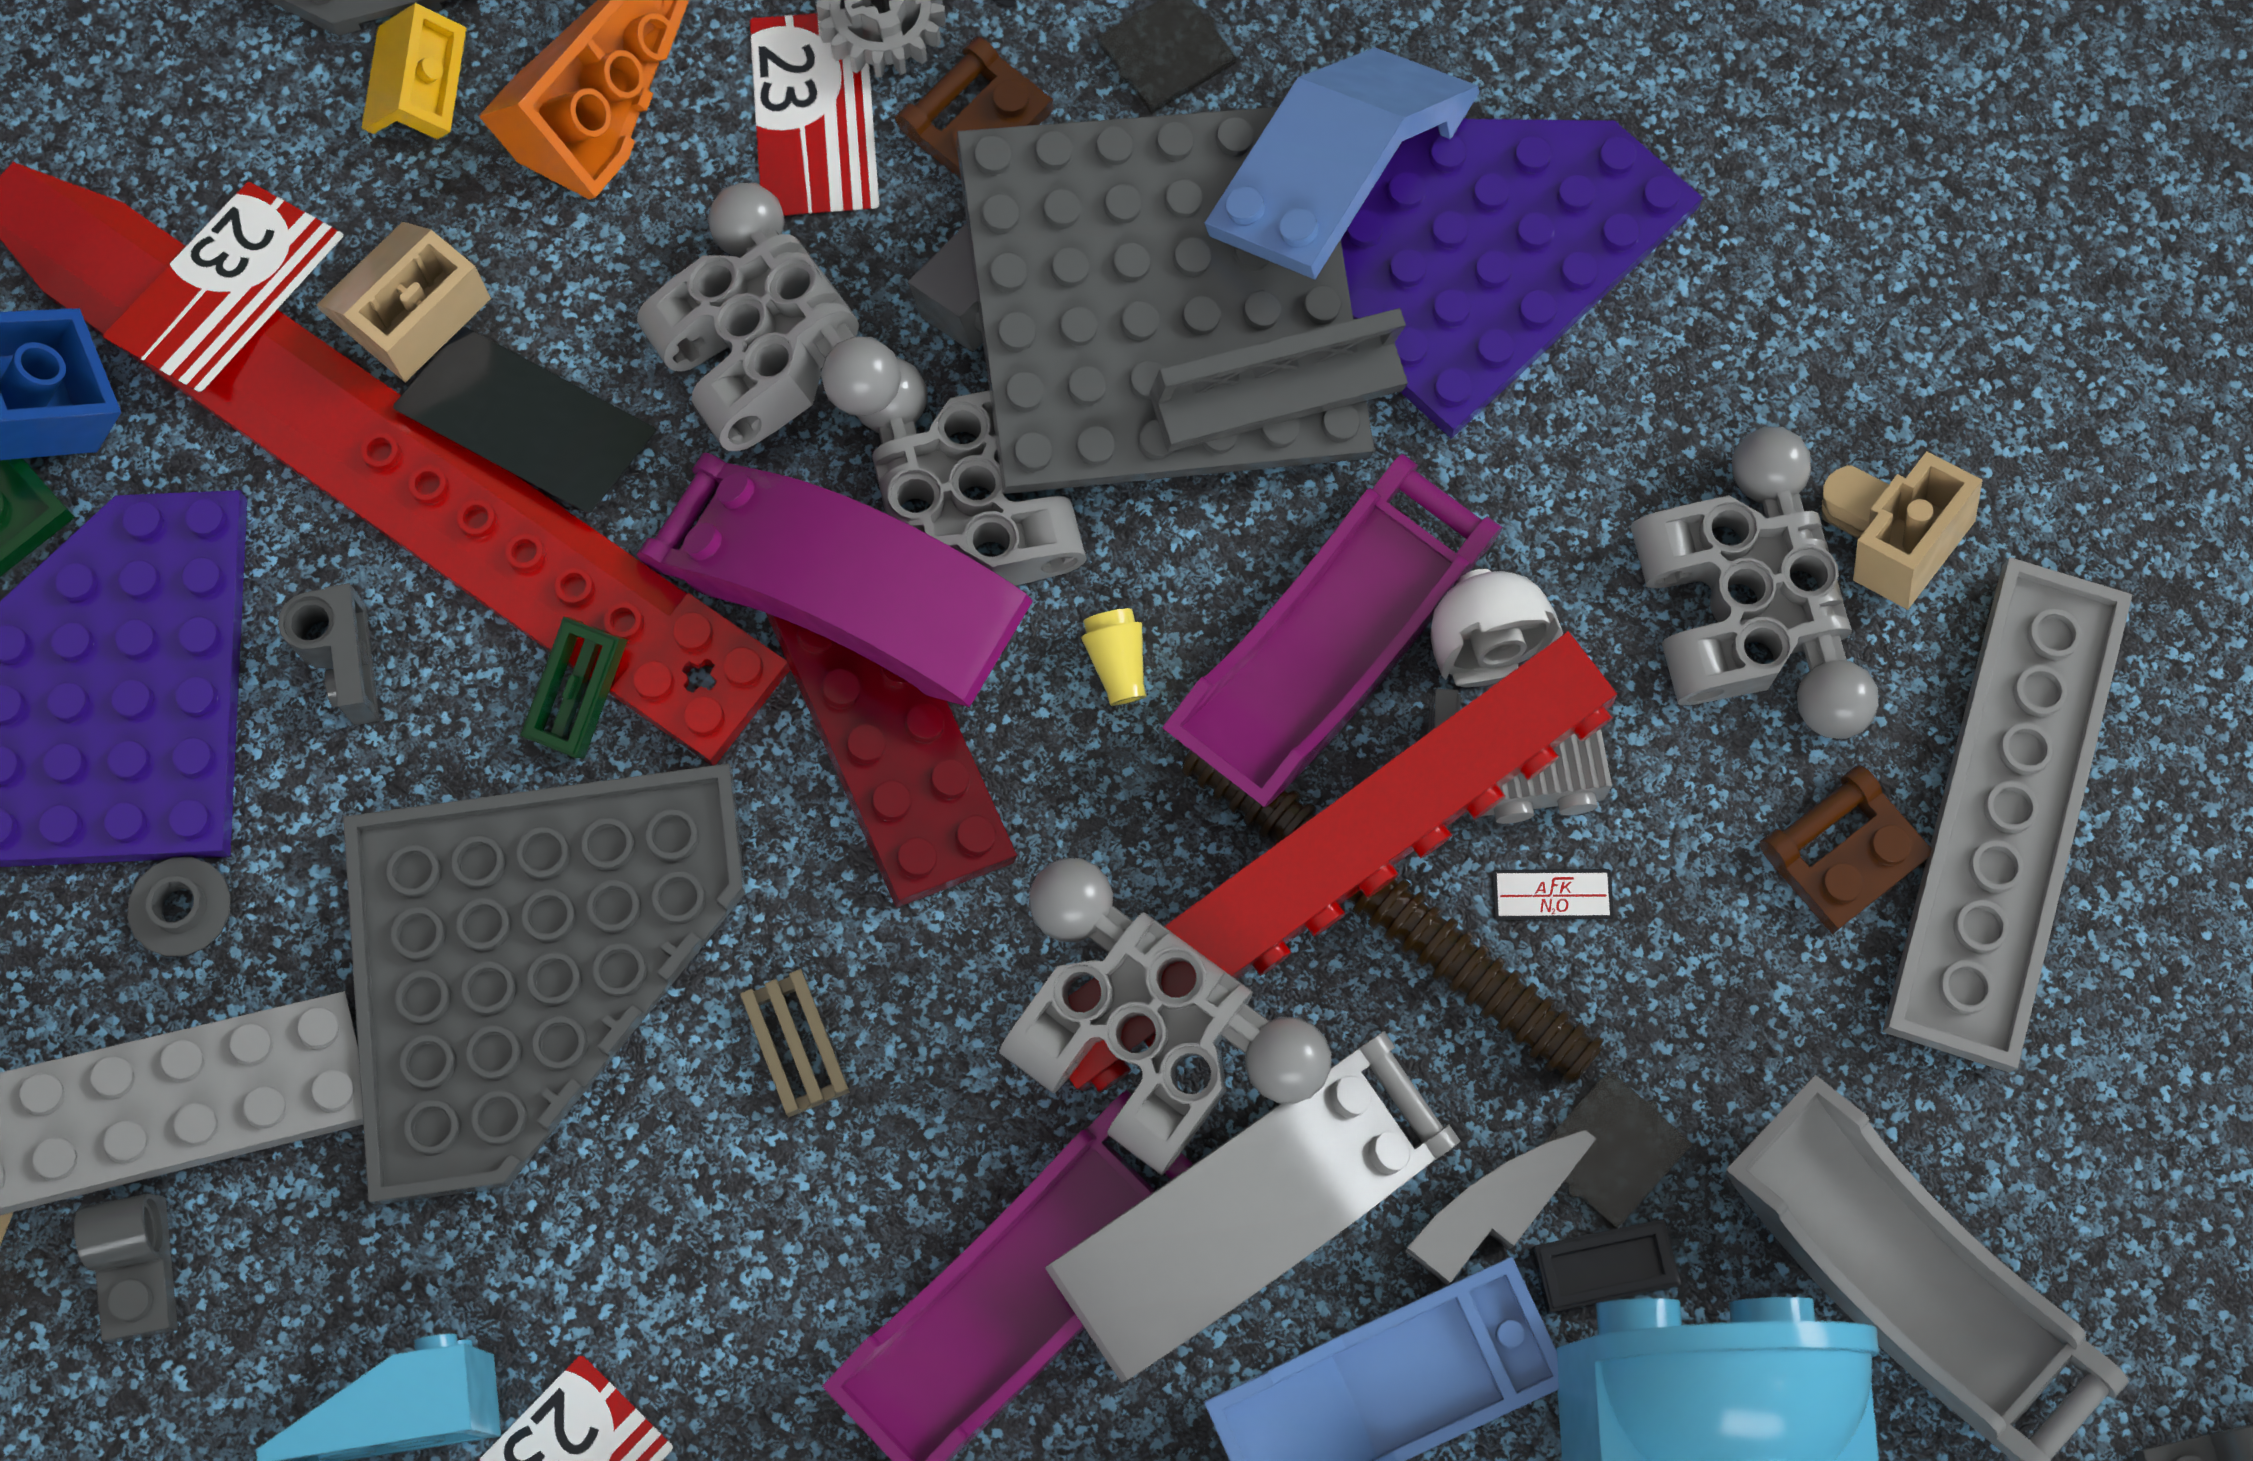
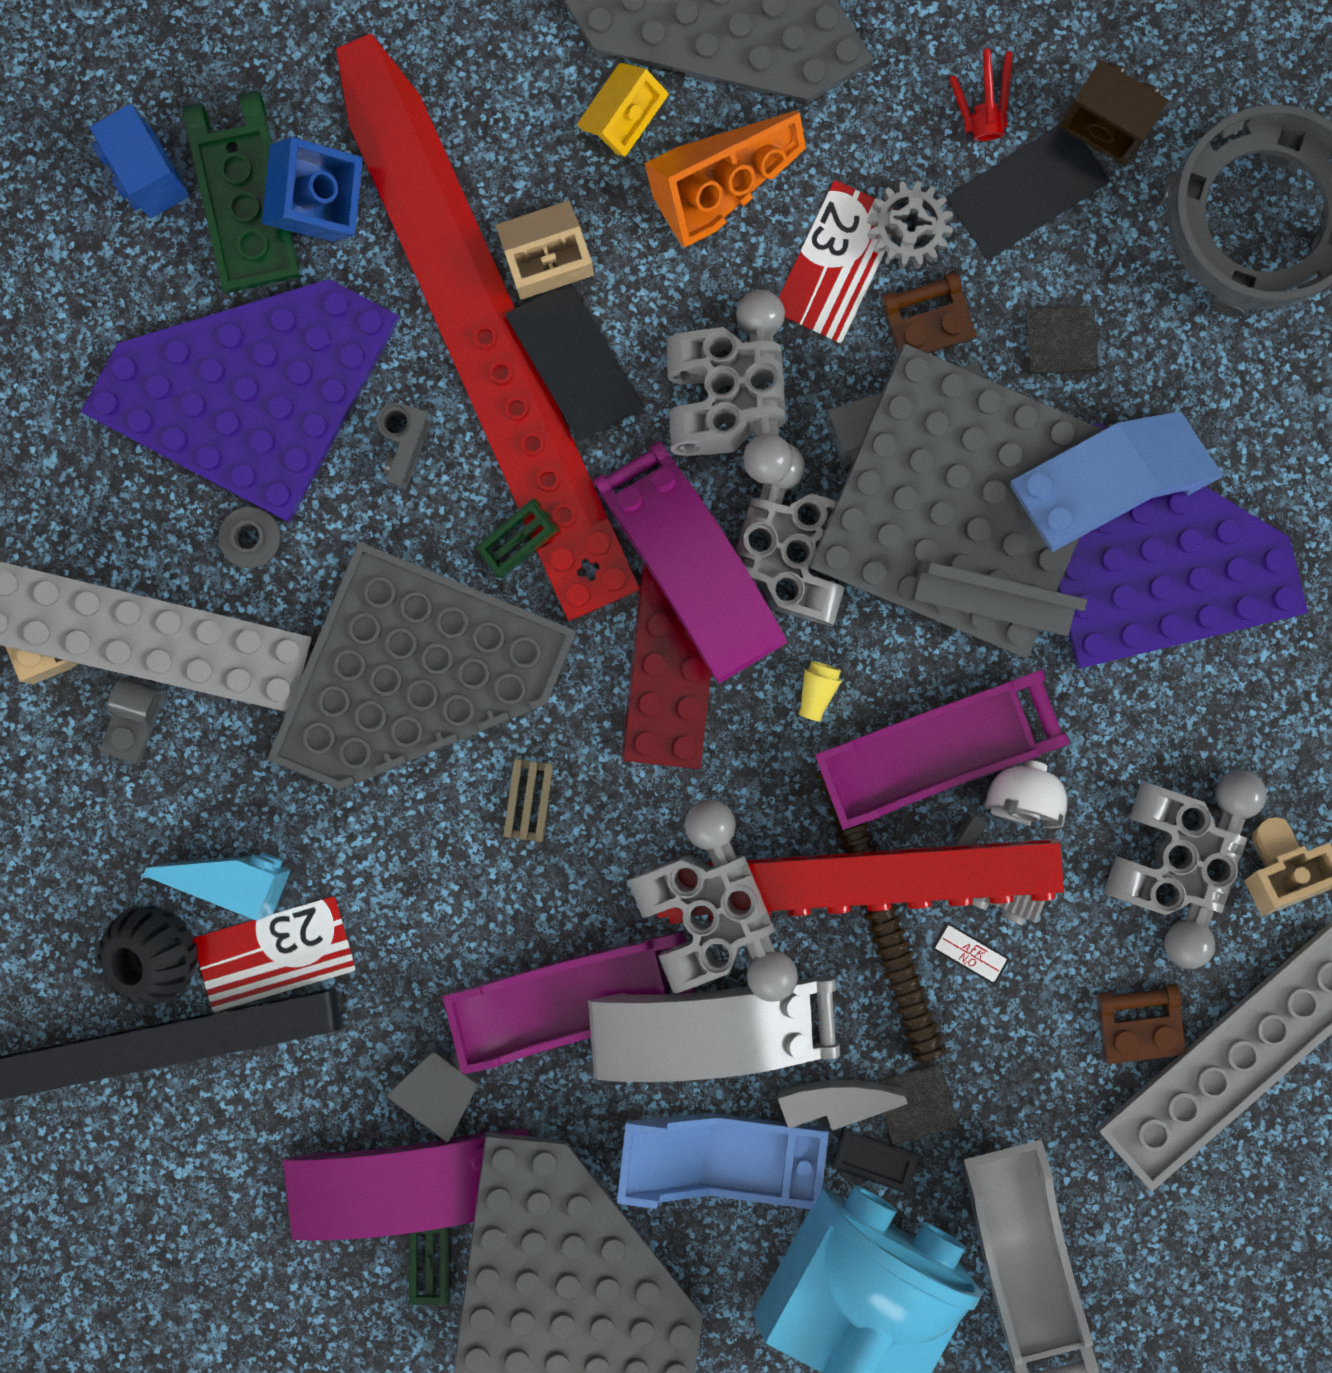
camera: 30 degrees right, 15 degrees up
sticker [103,182,344,392] -> none

